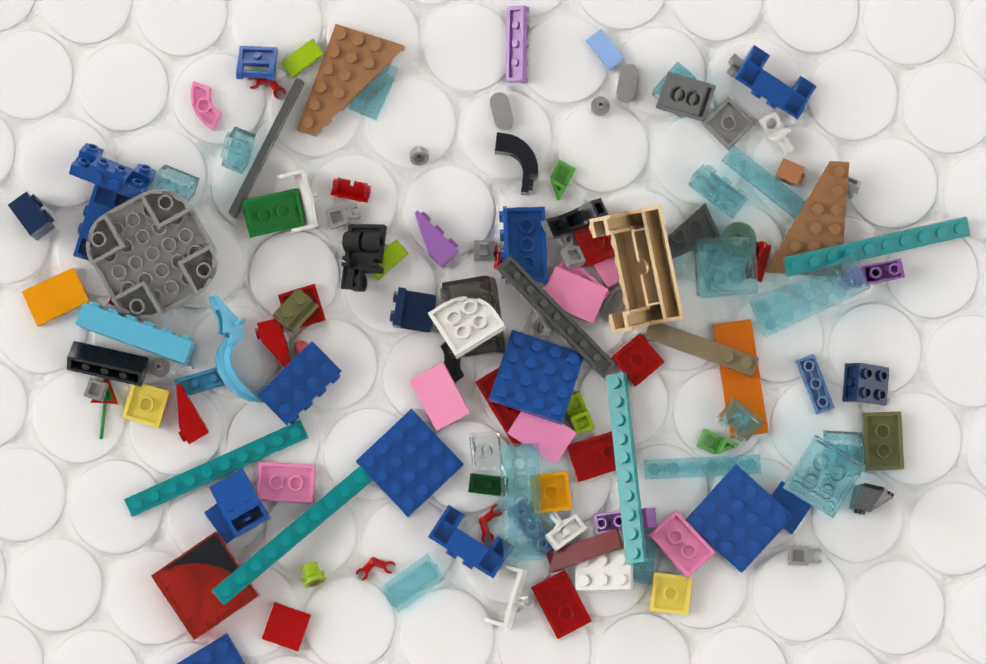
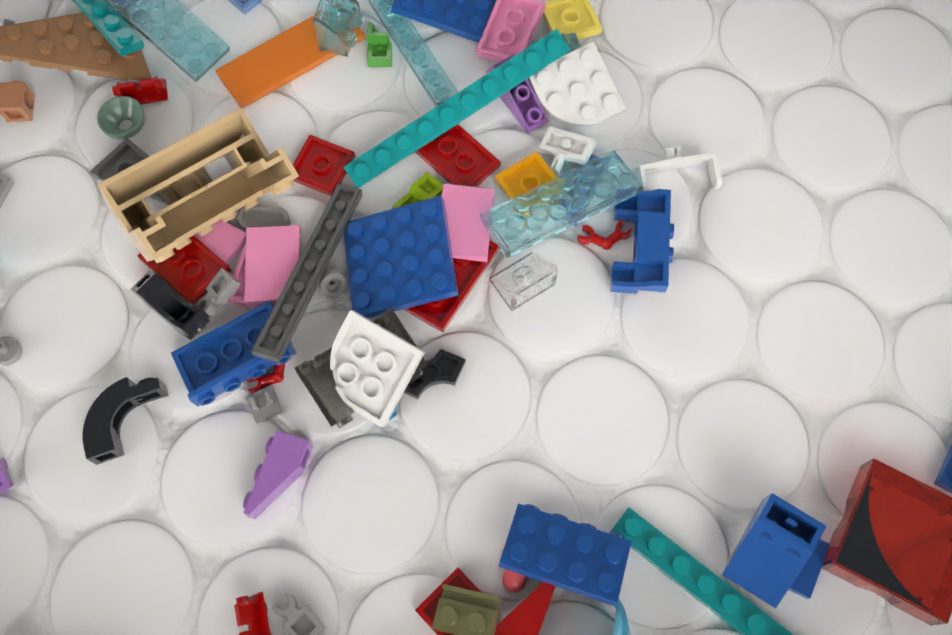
camera: 120 degrees left, 15 degrees down
teal plate [212,466,373,605] -> none
bright pink tile [256,461,316,504] -> none
red tile [262,602,311,652] -> none
lime piece [301,562,327,588] -> none
black plate [340,224,387,292] -> none
red arm [355,557,396,581] -> none
blue plate [356,408,464,517] -> none
lime slope [373,239,409,280] -> none
clear light blue piece [381,553,446,612] -> none
dark blue bracket [389,287,437,333] -> none
bright pink tile [409,362,471,431] -> none
light grey tile [410,146,429,166] -> none
dark green plate [468,473,509,497] -> none
light grey tile [490,92,514,130] -> none
red tile [531,570,592,639] -> none
dark red tile [546,528,624,573] -> none
bright green slope [550,160,576,200] -> none
dark tan slope [644,323,759,377] -> none
clear light blue slope [688,164,748,219] -> none
clear light blue slope [694,236,758,298] -> none
clear light blue plate [721,145,805,219] -> none

